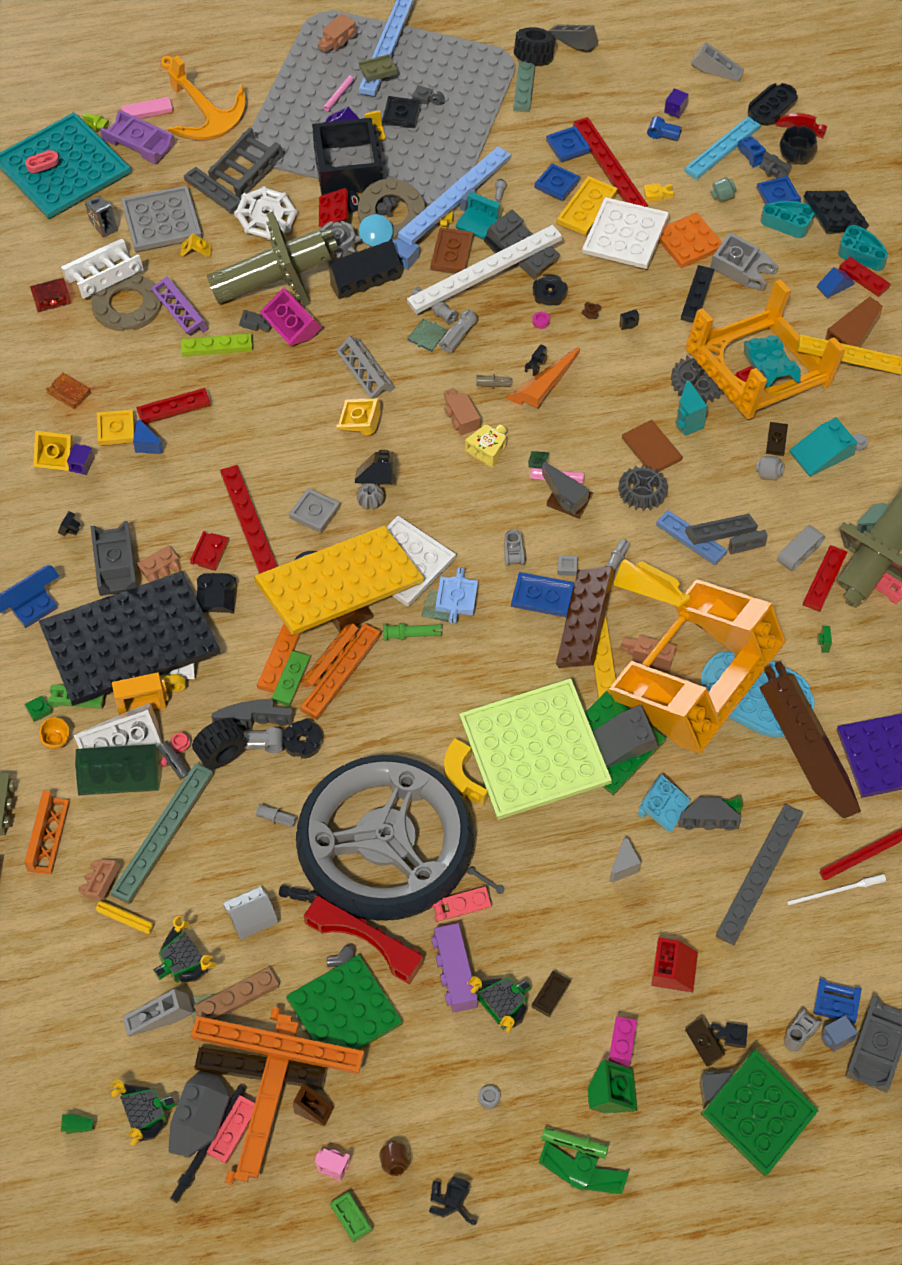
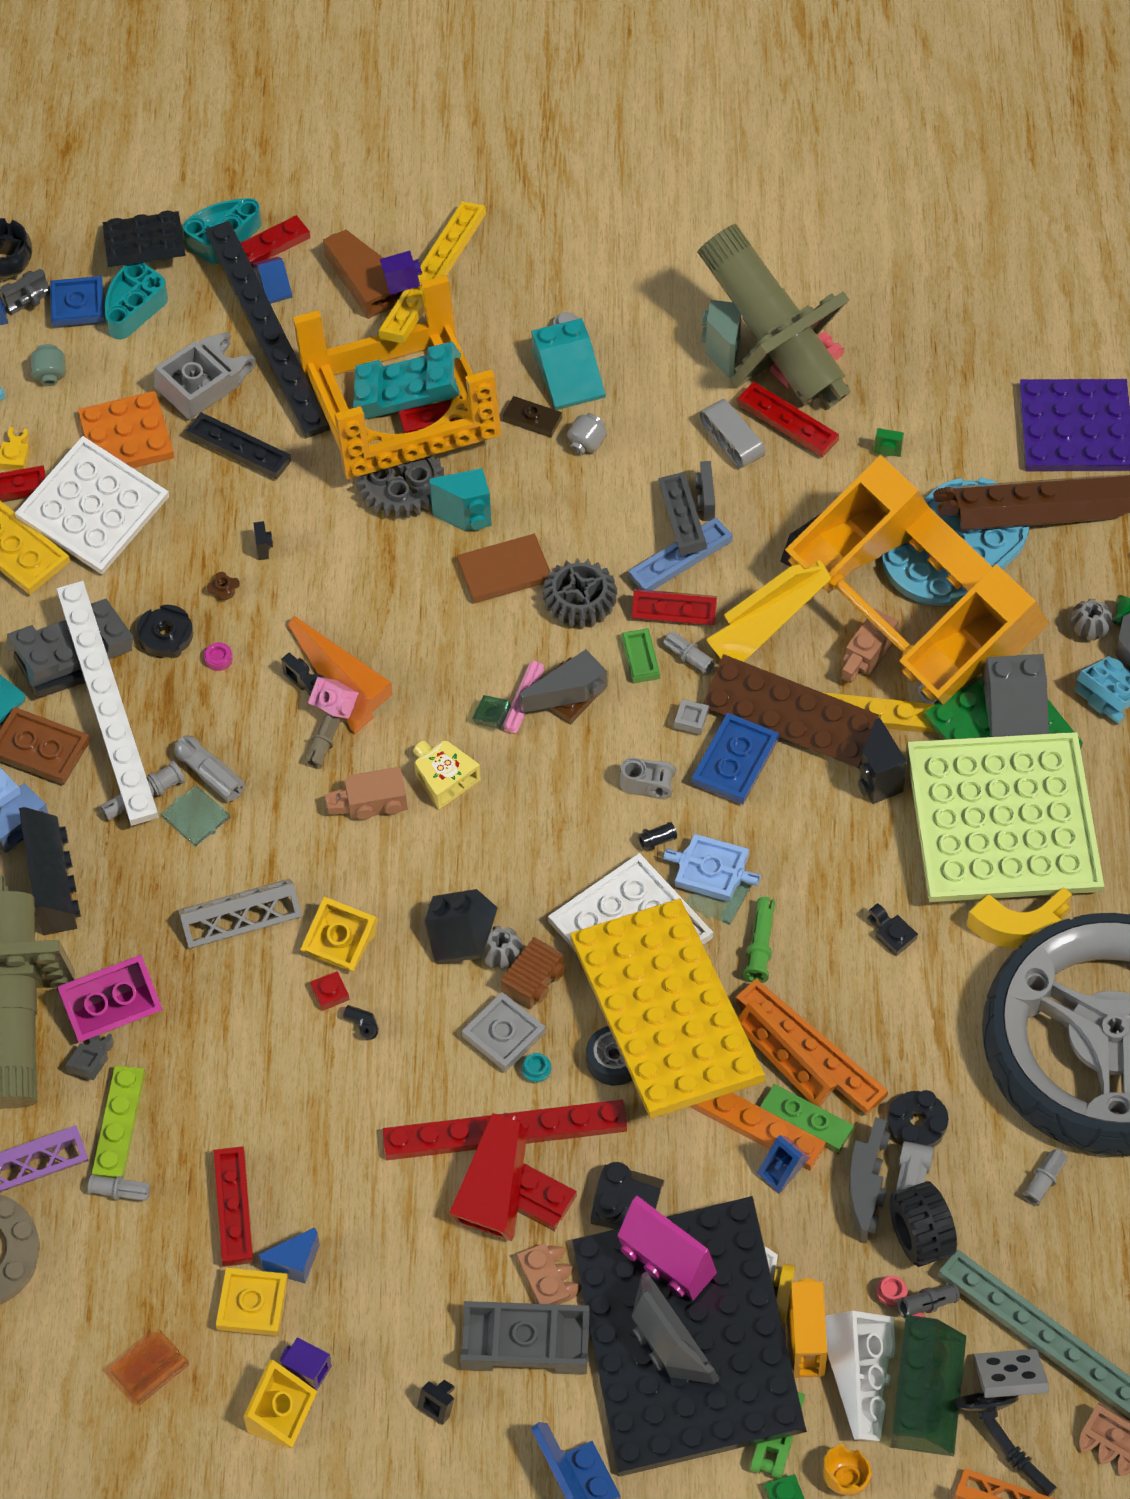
camera: 75 degrees left, 0 degrees up
none -> light grey axle [88,1174,150,1201]
none -> black plate [205,221,330,439]
none -> bright pink brick [308,677,359,719]
none -> red plate [310,971,350,1011]
none -> black arm [343,1005,379,1040]
none -> dark purple brick [380,250,422,295]
none -> red slope [449,1113,527,1242]
none -> dark orange brick [501,937,565,1009]
none -> teal plate [522,1053,552,1083]
none -> dark pink slope [617,1196,717,1301]
none -> bright green tile [621,628,660,684]
none -> red plate [632,589,717,625]
none -> dark grey wedge [632,1271,719,1384]
none -> black pin [638,822,677,851]
none -> blue slope [757,1135,811,1193]
none -> black slope [858,718,907,804]
none -> black plate [867,903,918,956]
none -> black dish [955,1393,1057,1496]
none -> light grey tile [974,1349,1048,1398]
none -> light grey piece [1070,599,1112,641]

